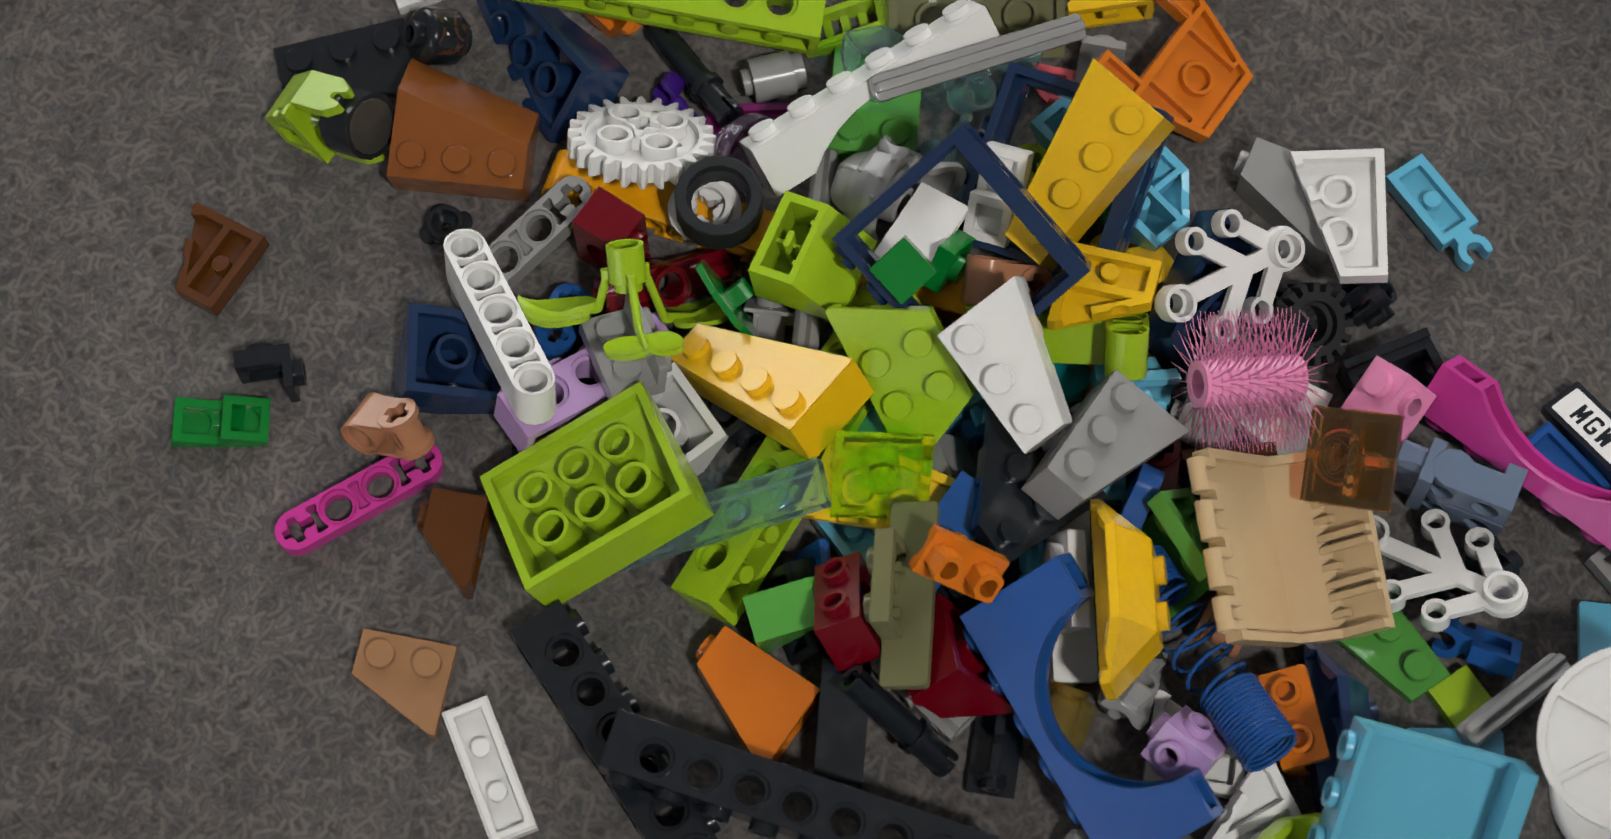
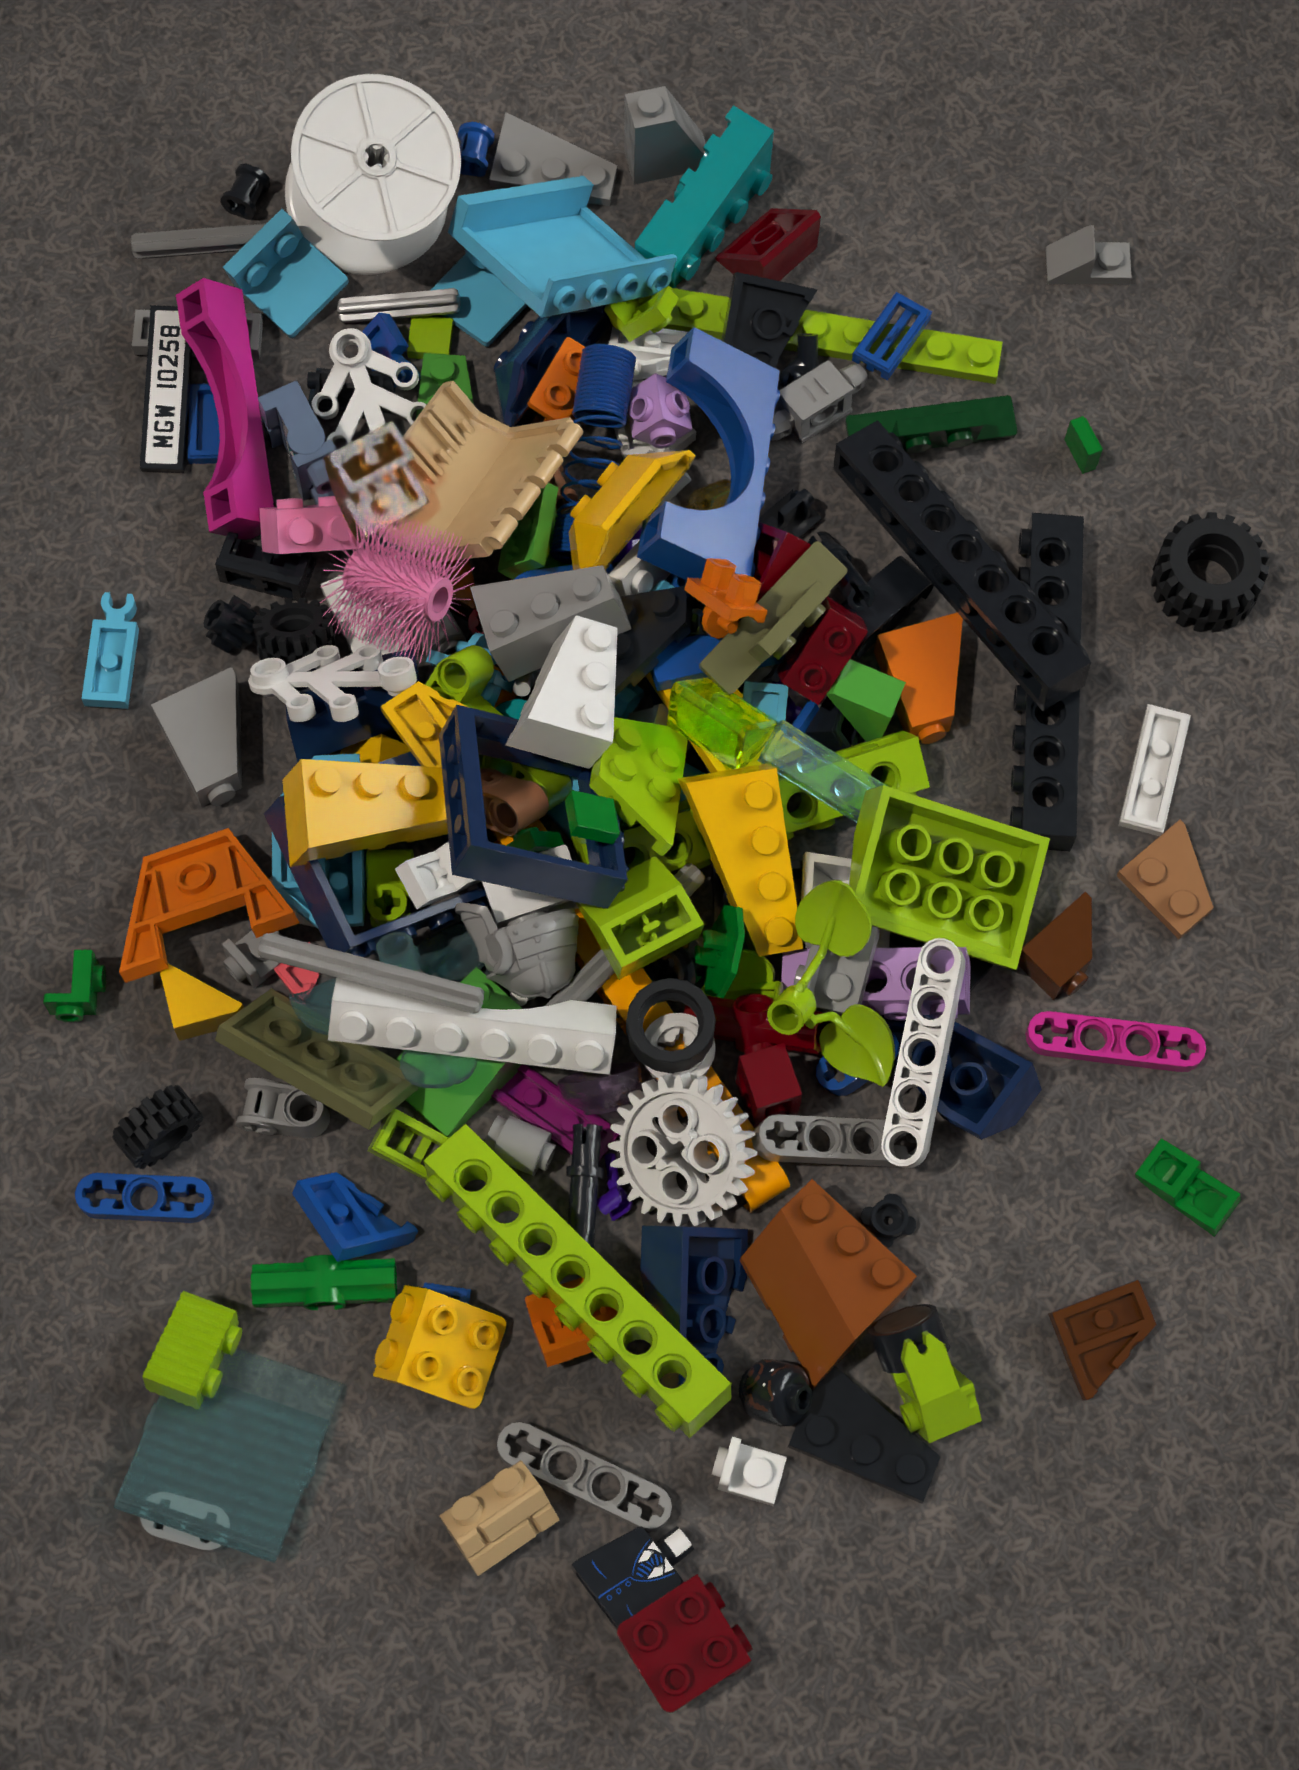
camera: 145 degrees left, 0 degrees up
black bracket [233,343,307,403] -> none
nougat piece [341,392,435,461] -> none
white wing [1290,148,1388,284] -> none

